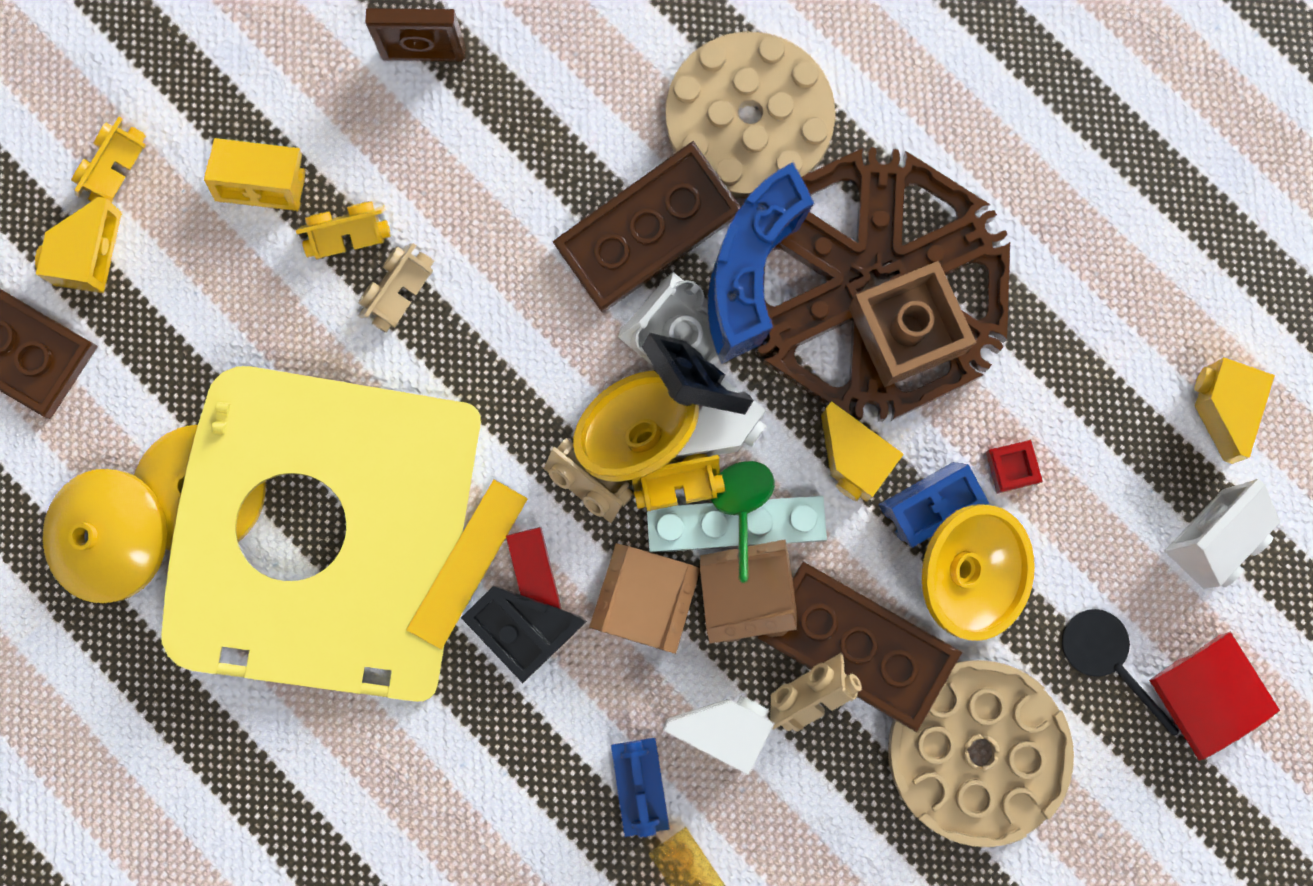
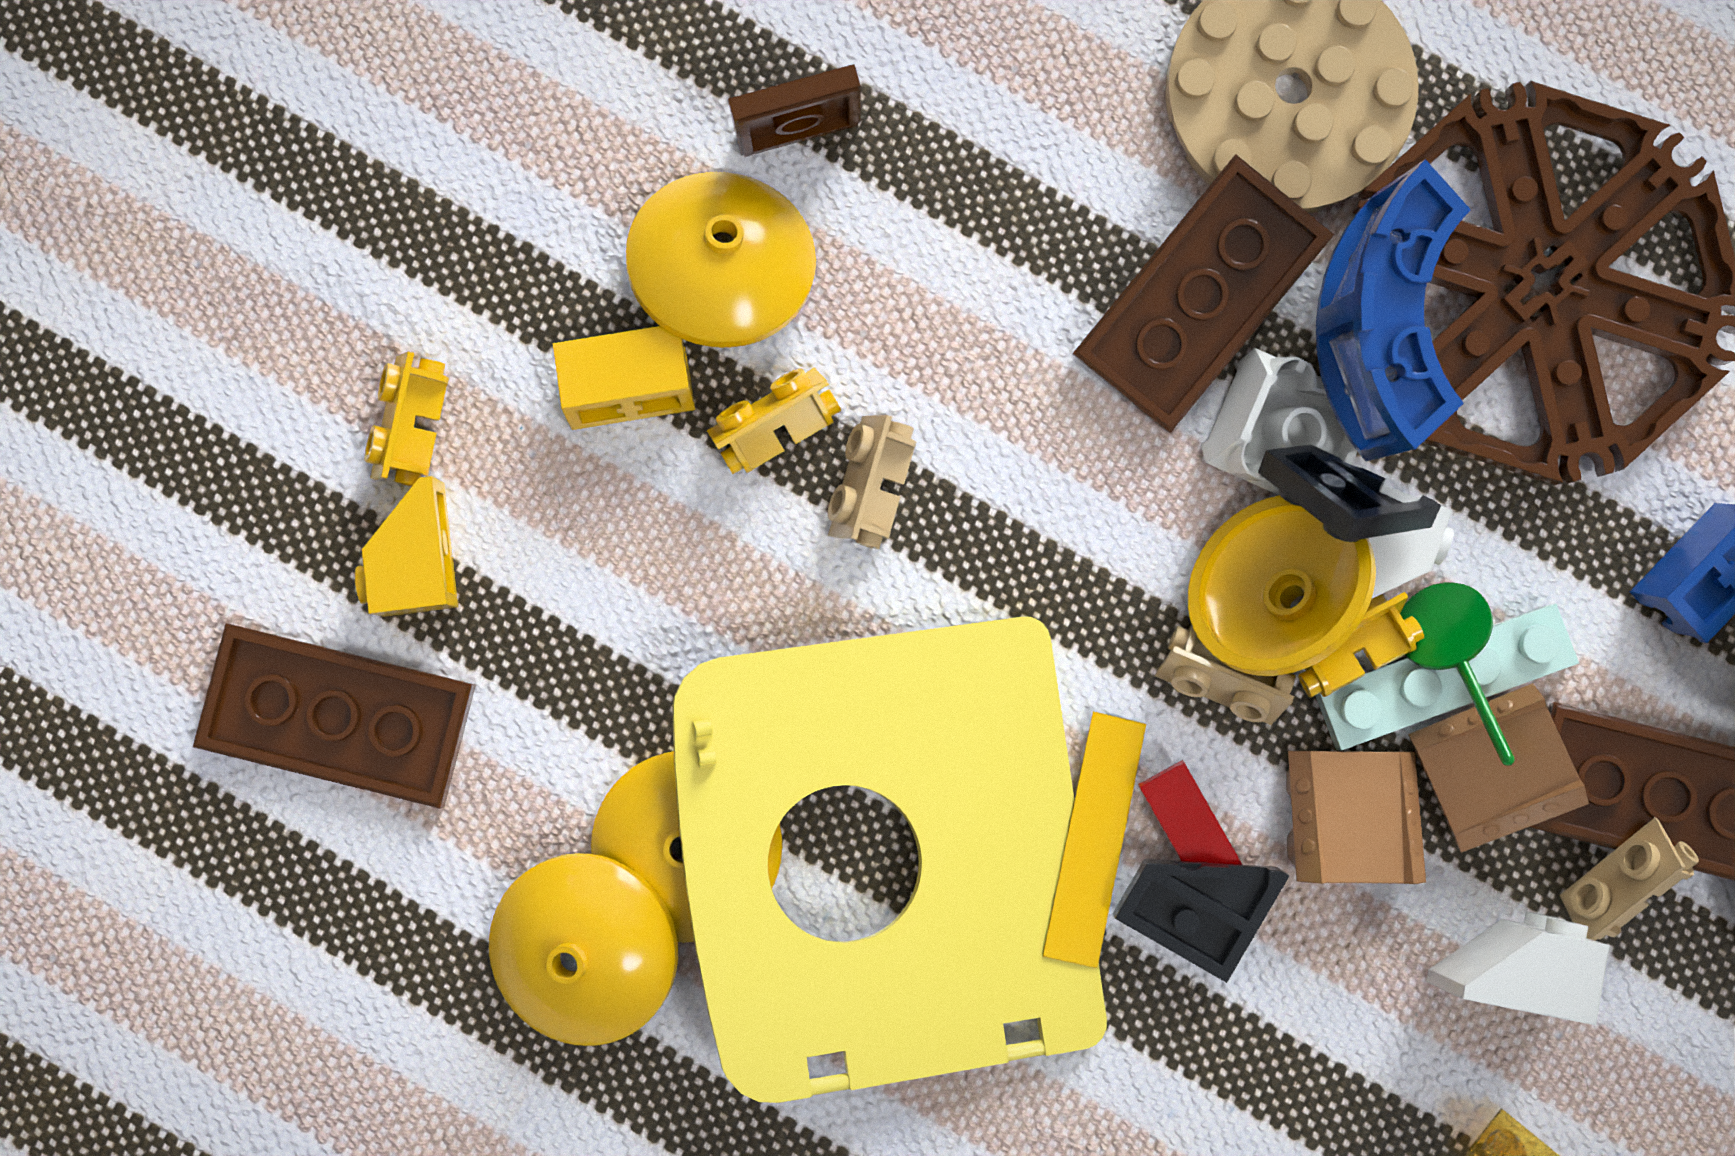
camera: 20 degrees left, 5 degrees up
blue hinge [611,738,670,837] -> none
yellow slope [821,401,904,502] -> none
medium nougat brick [849,261,977,388] -> none
none -> yellow dish [626,172,816,348]

